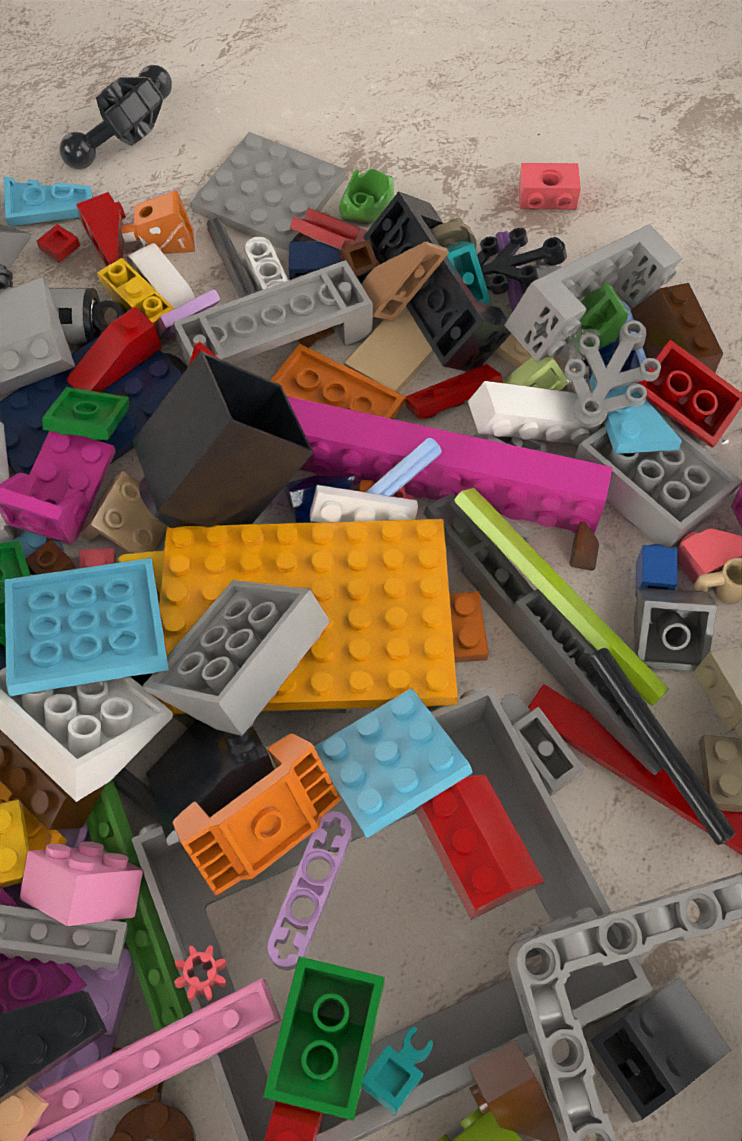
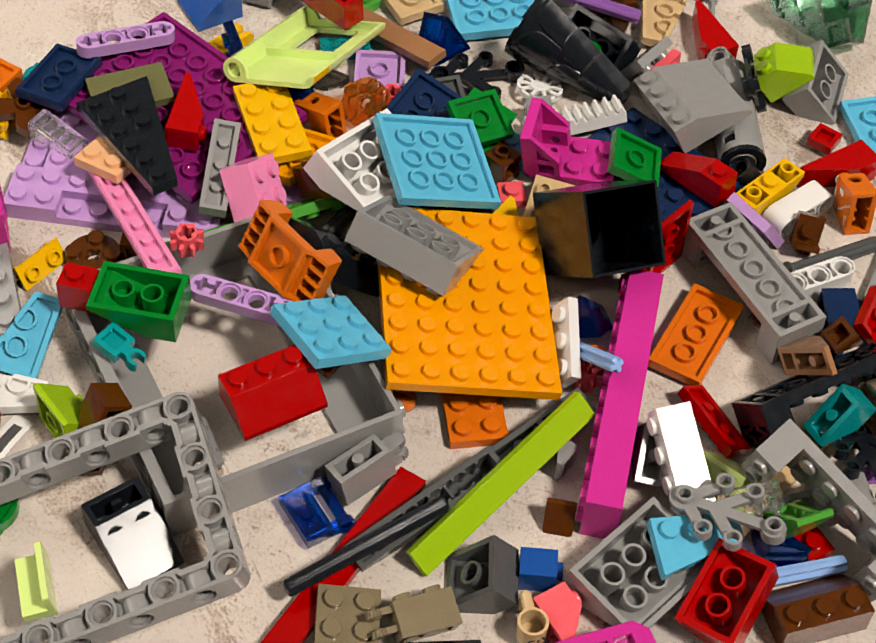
camera: 85 degrees right, 10 degrees down
tan tile [344,308,435,393] -> none
none -> clear blue plate [279,476,356,549]
none -> reddish brown bracket [789,210,826,255]

